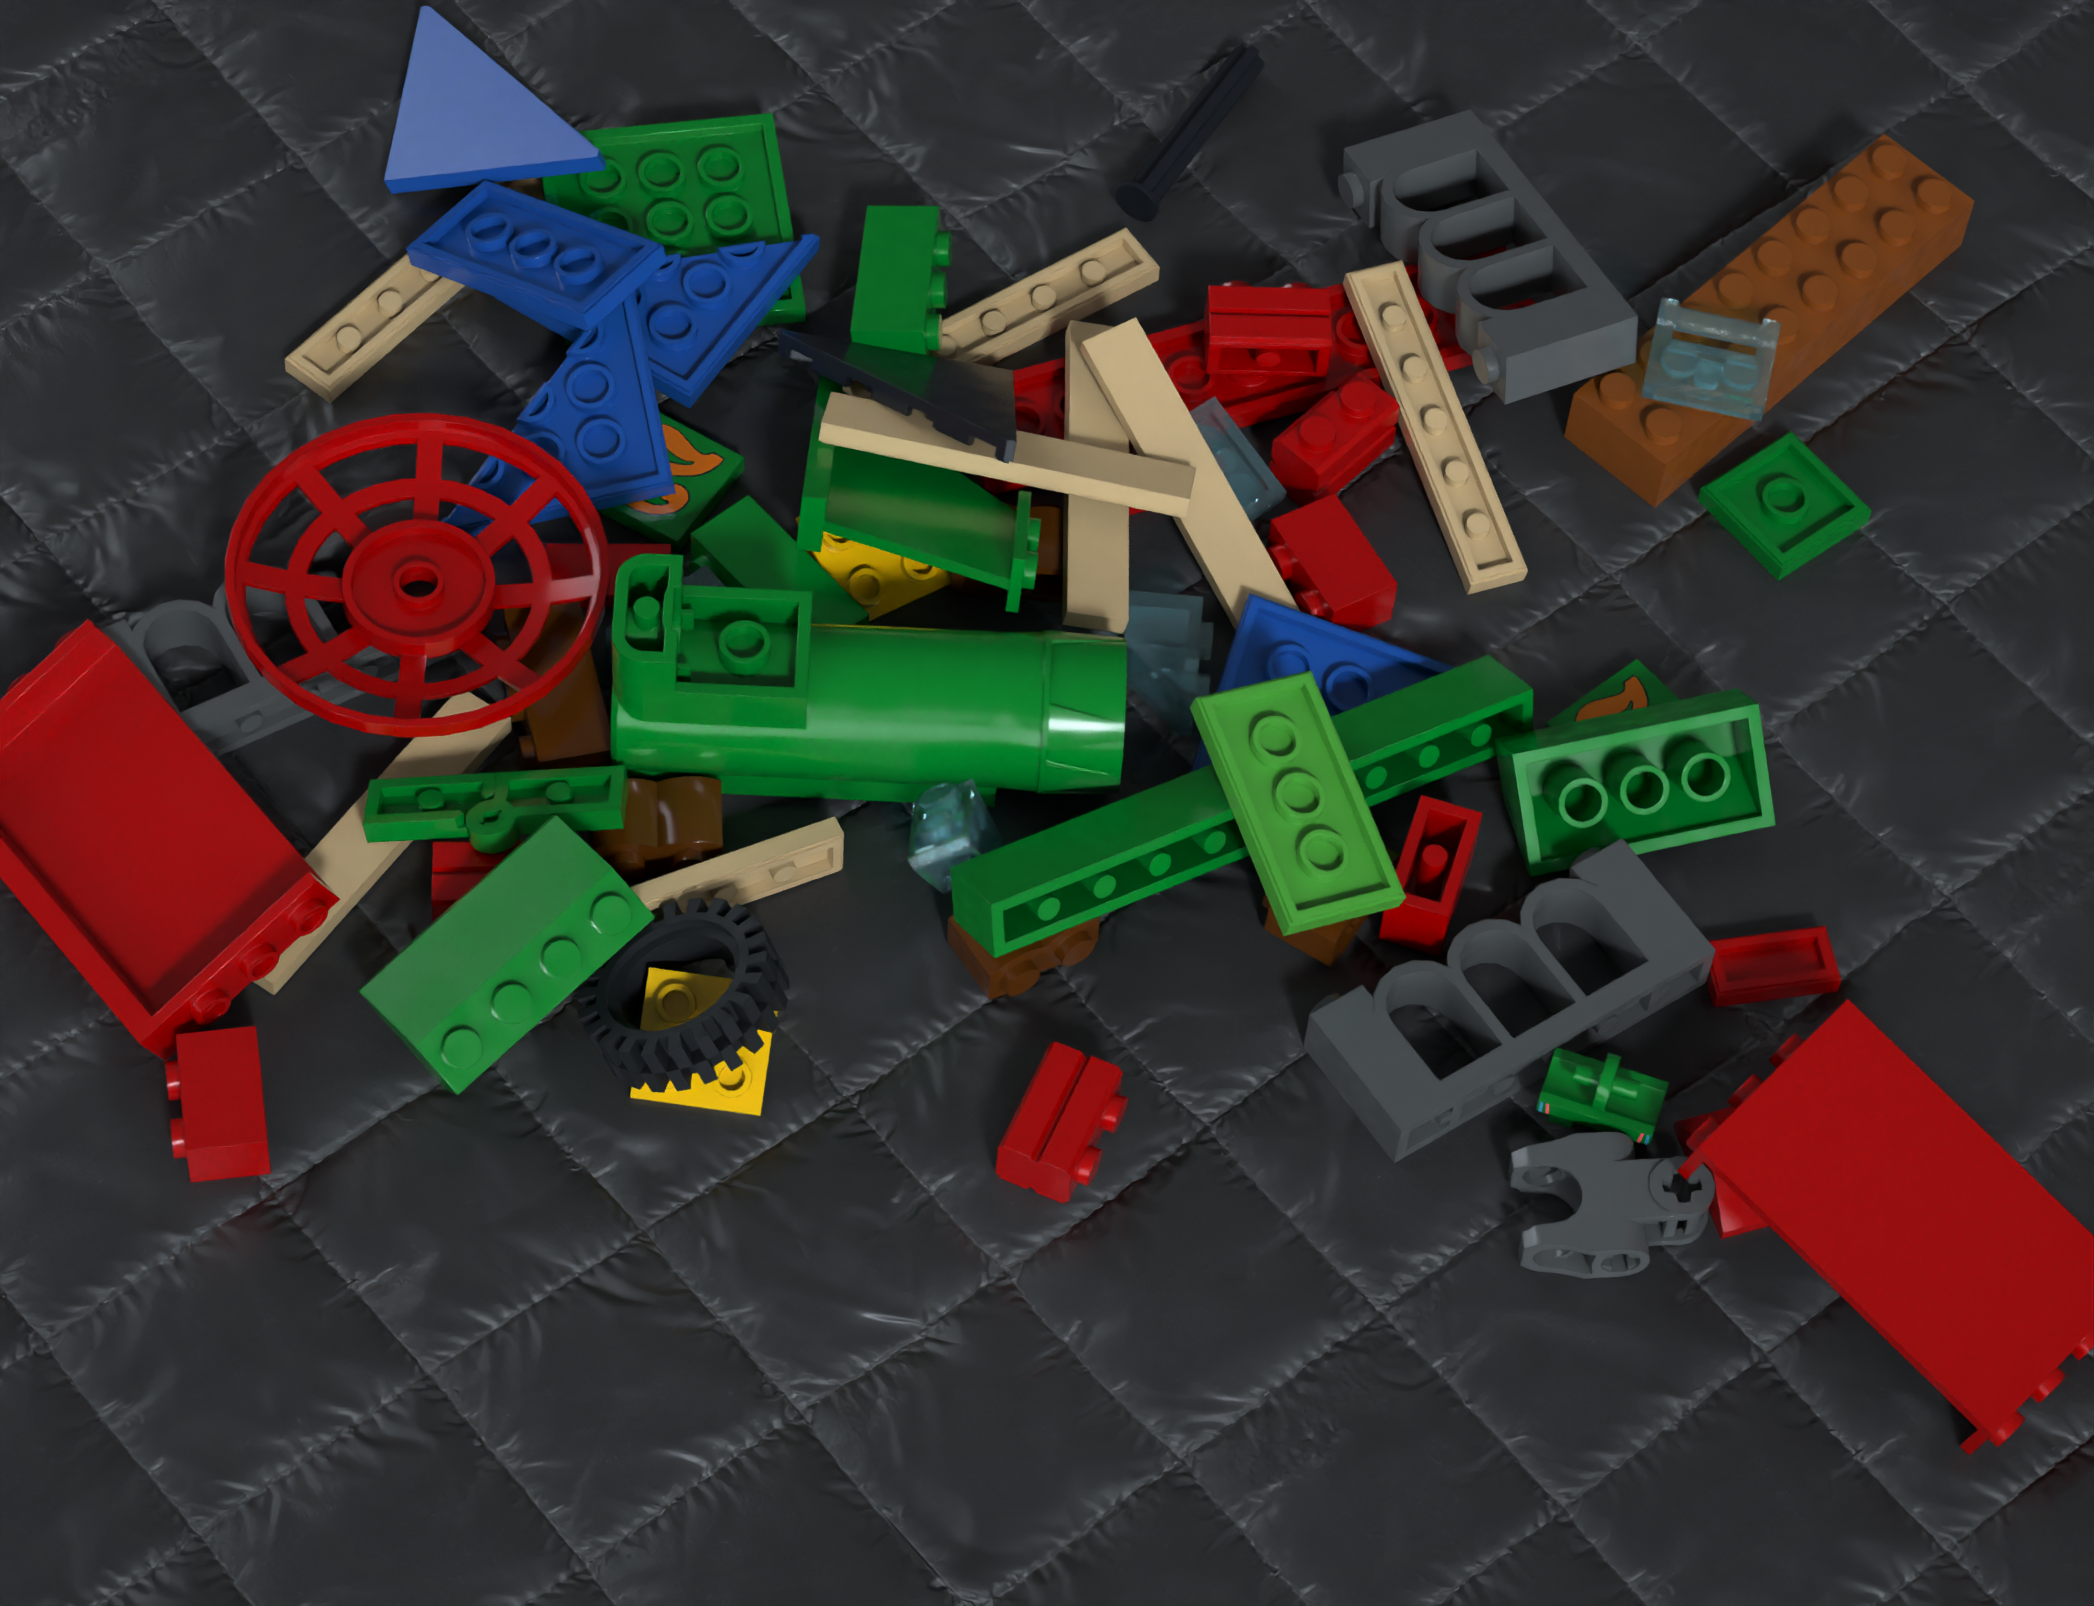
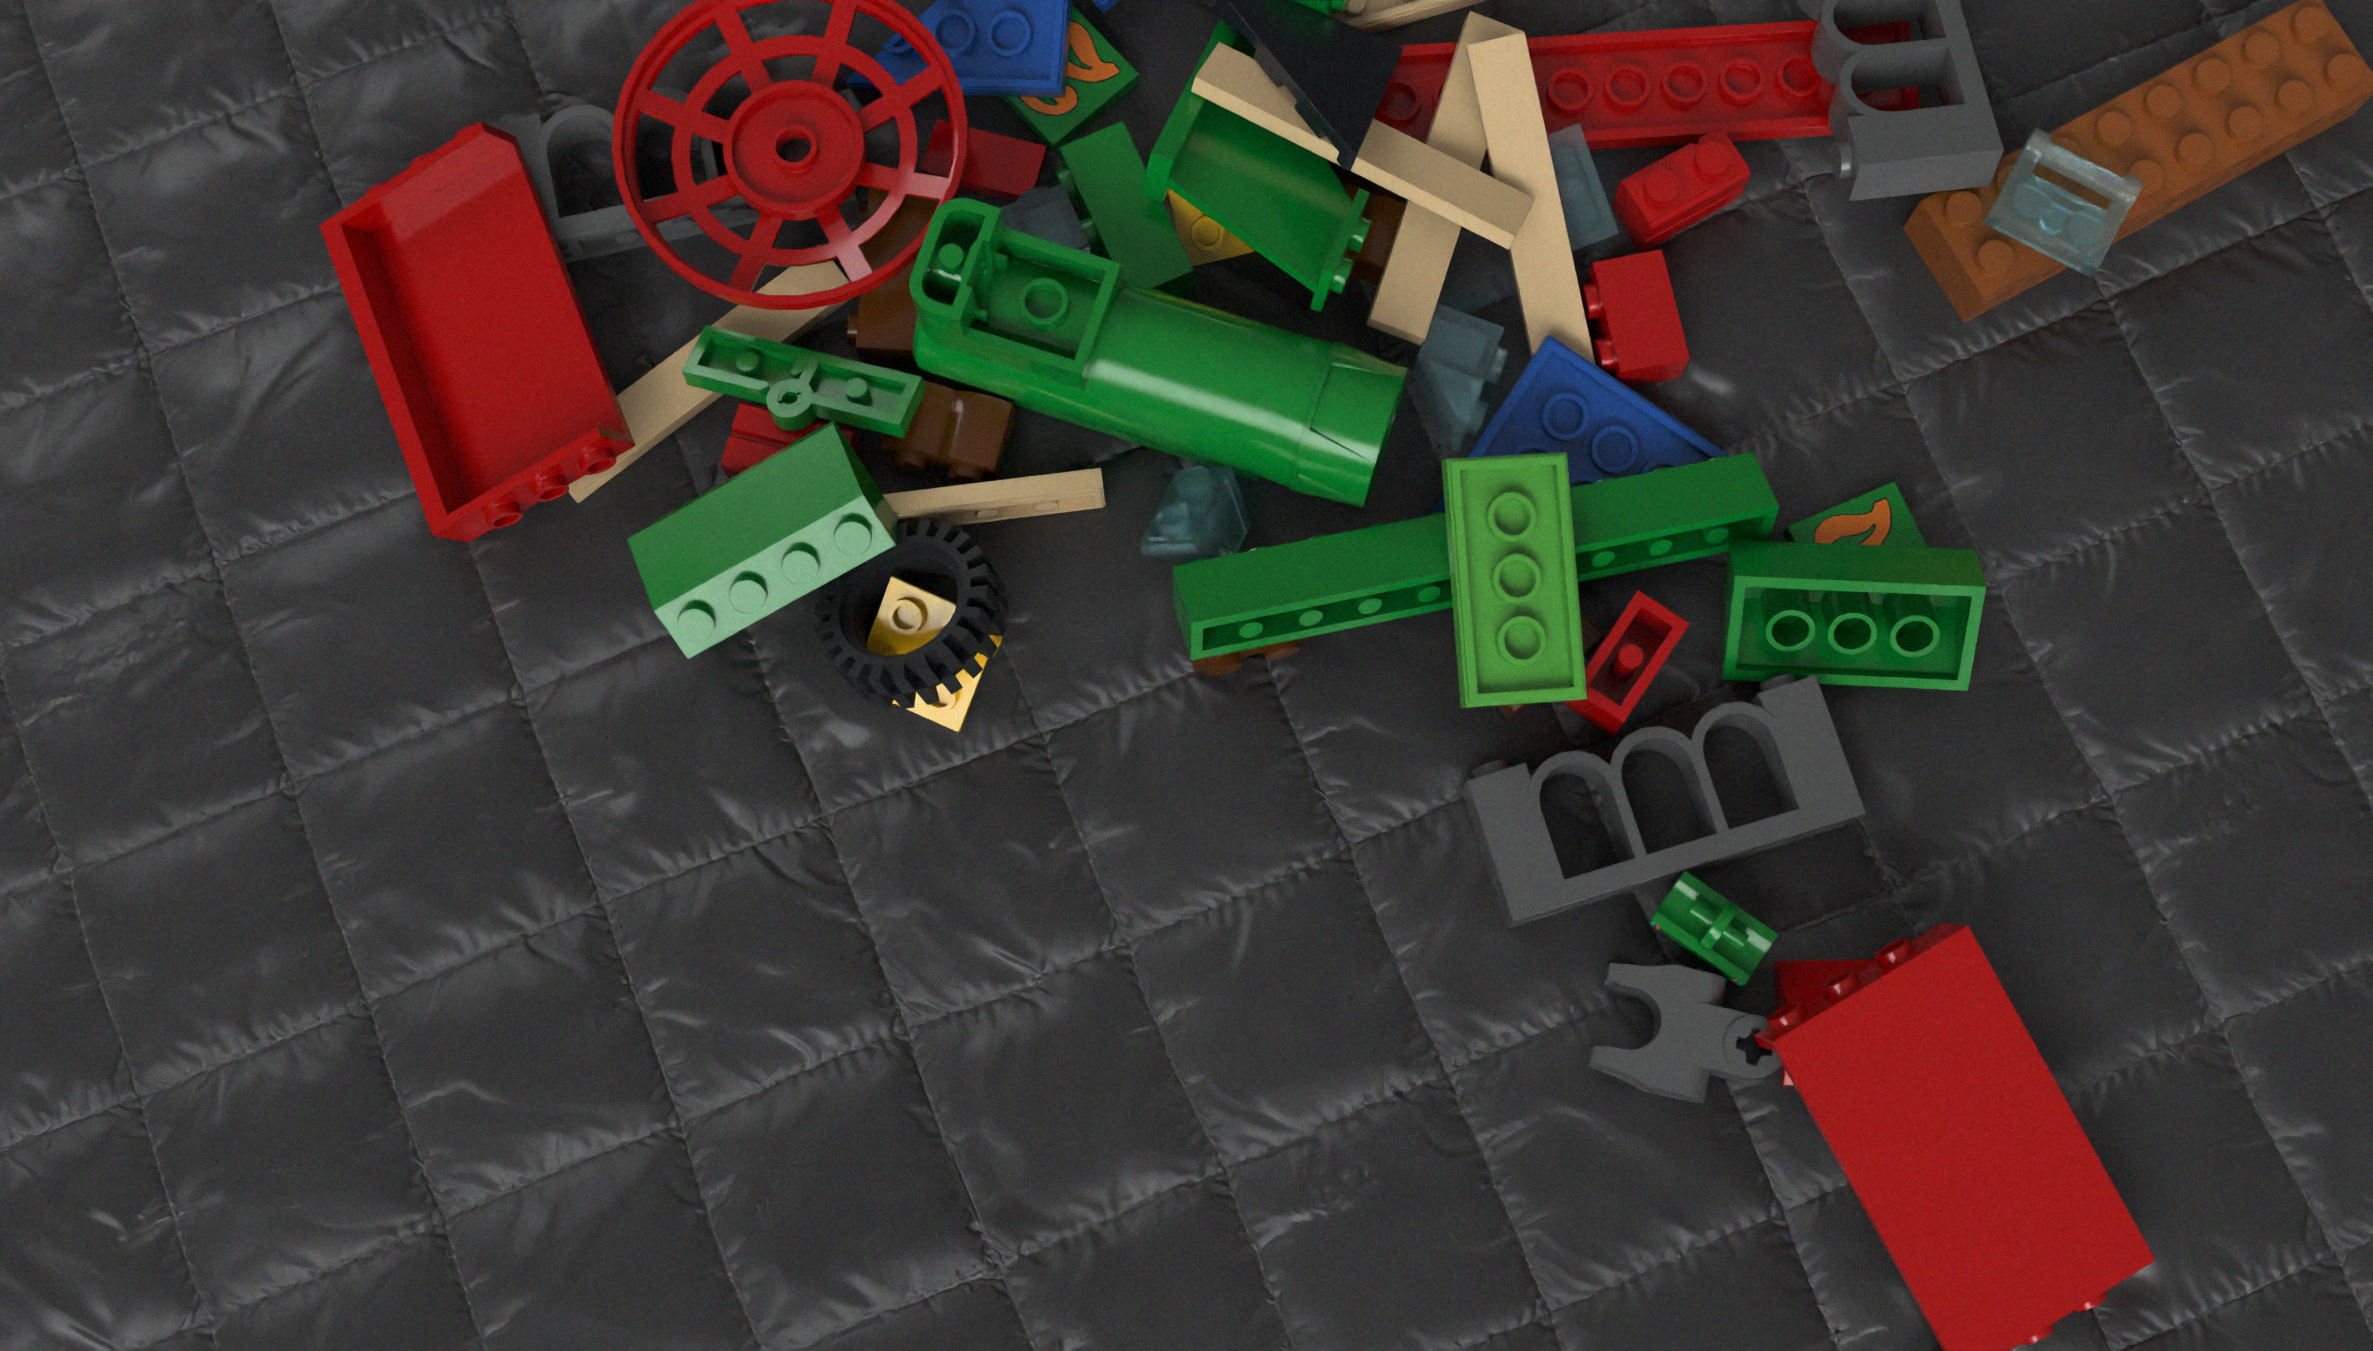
camera: 25 degrees right, 20 degrees up
red brick [165,1026,271,1183] -> none
red brick [995,1041,1128,1204] -> none
red brick [1204,281,1332,377] -> none
tan tile [1343,260,1528,595] -> none
green tile [1697,430,1872,581] -> none
red tile [1706,926,1841,1008] -> none

